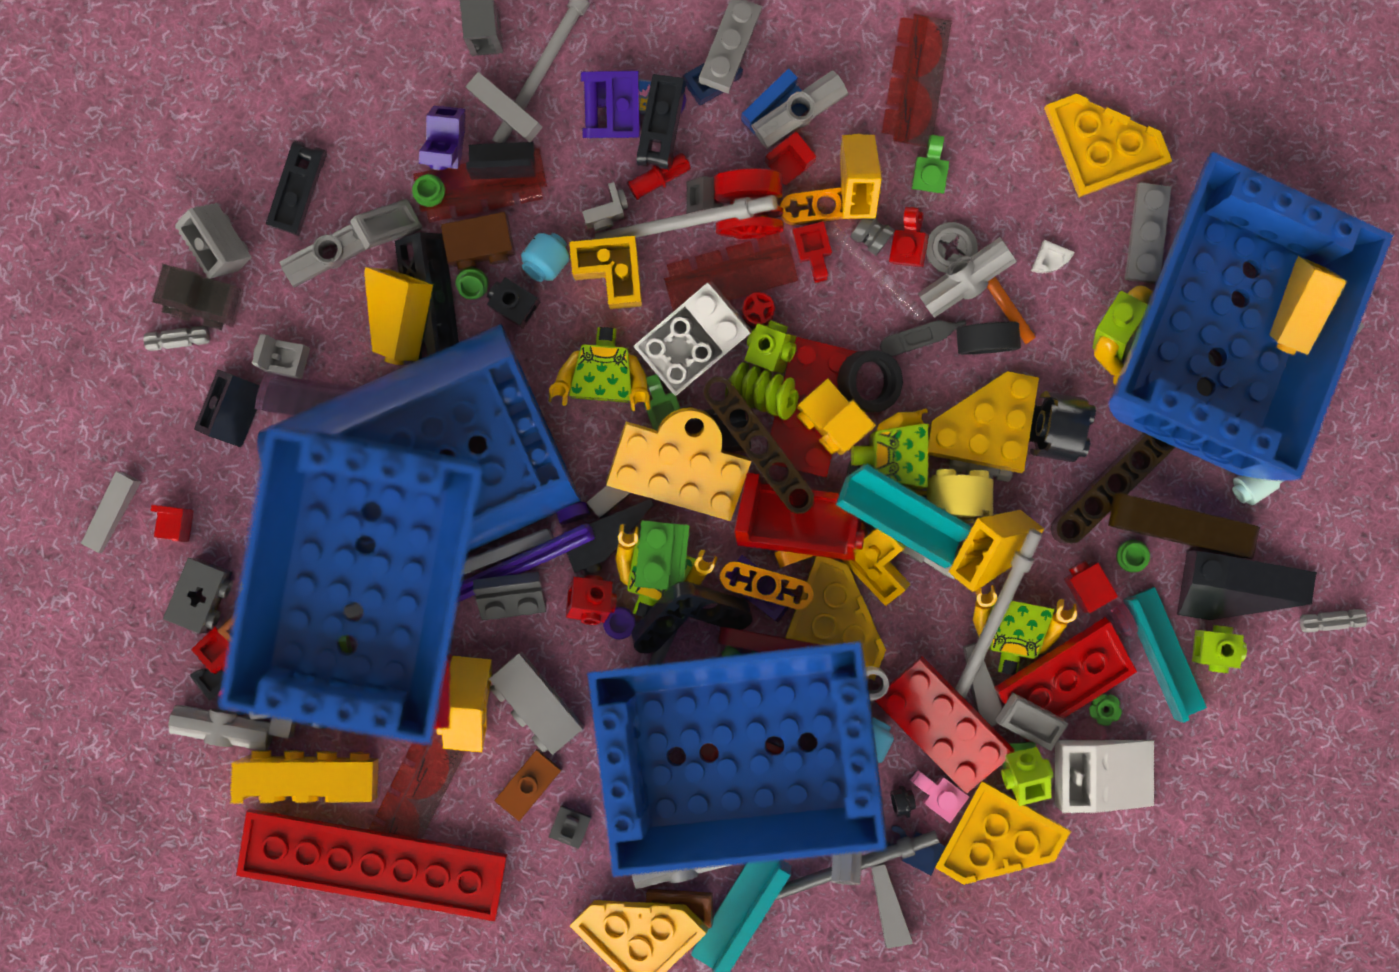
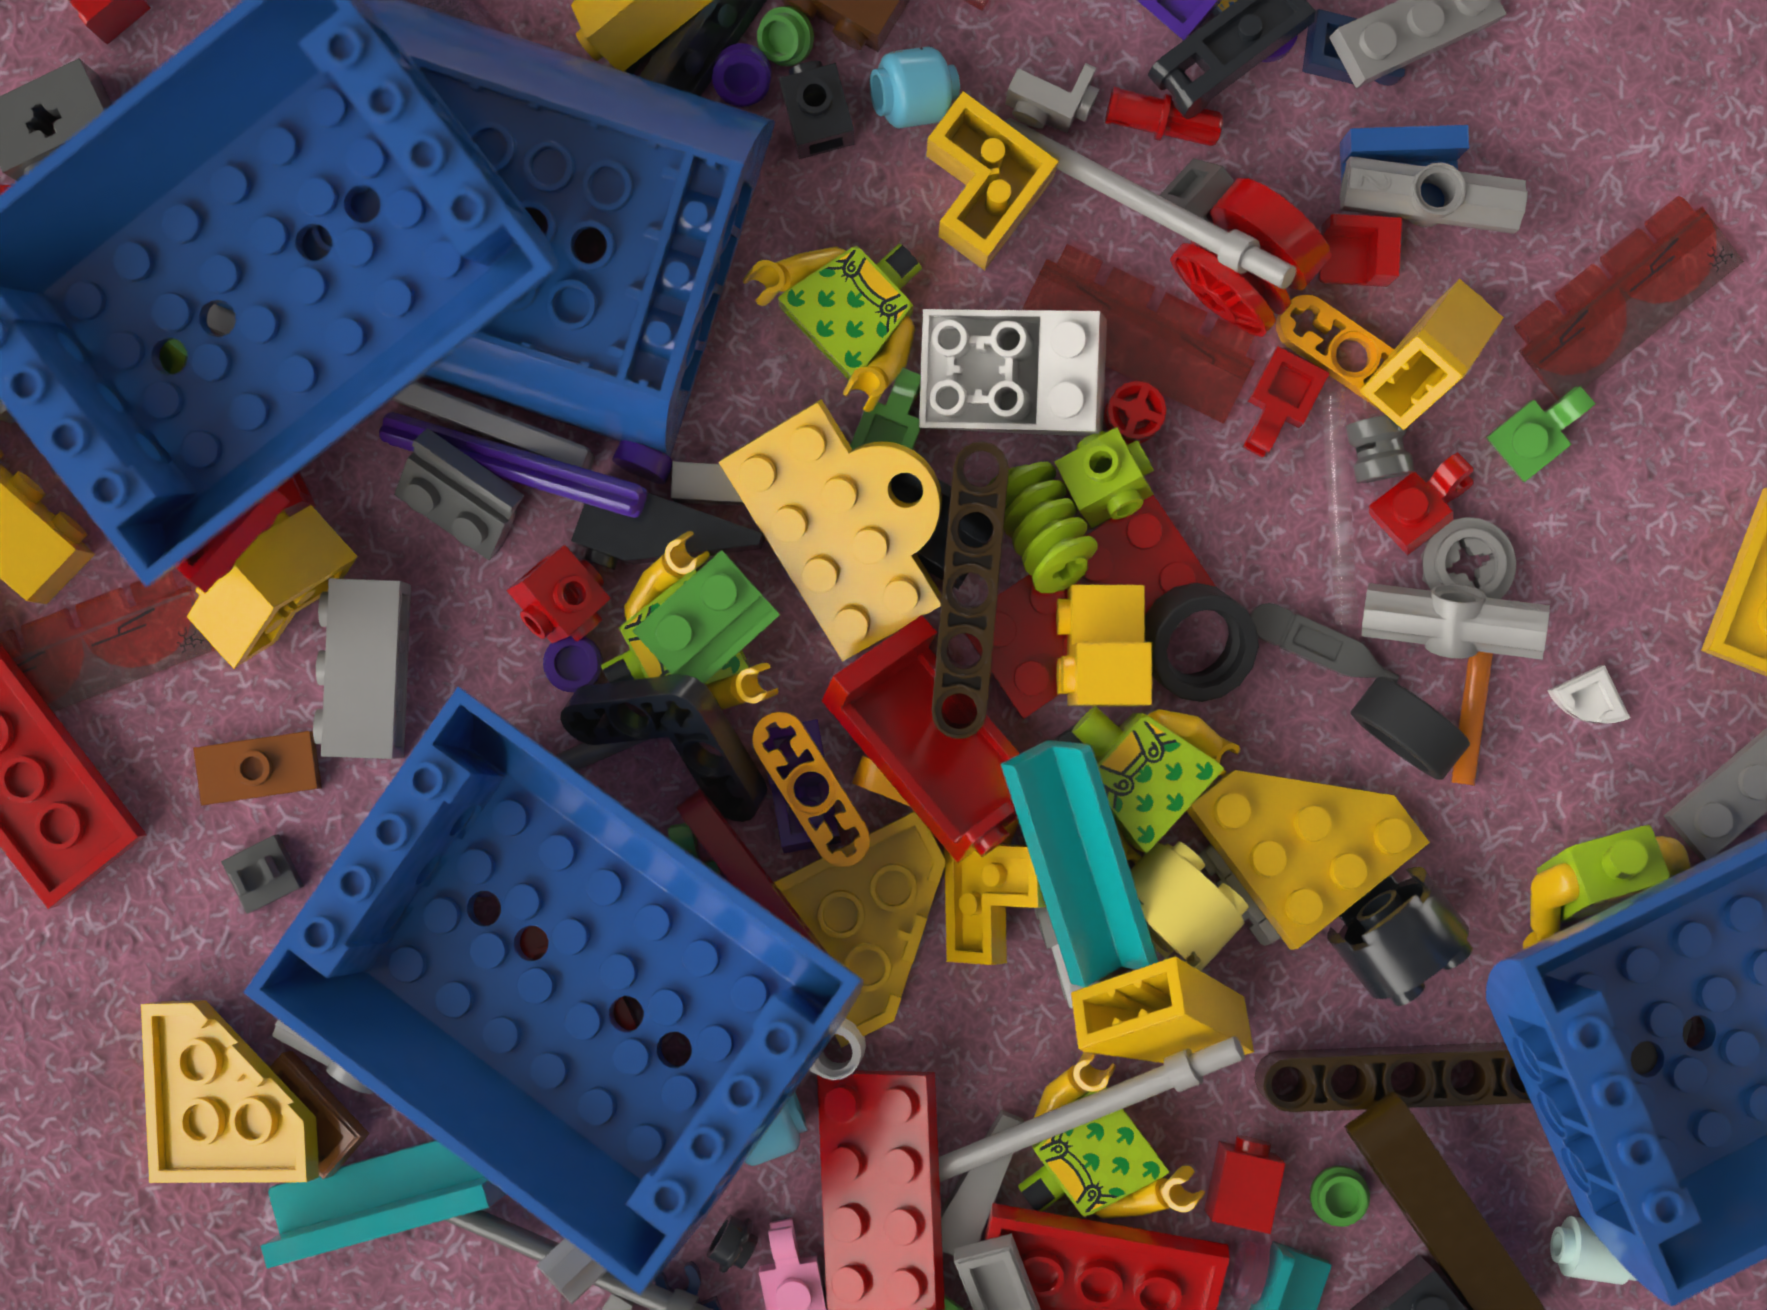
camera: 40 degrees right, 0 degrees up
none -> dark purple tile [712,43,771,107]

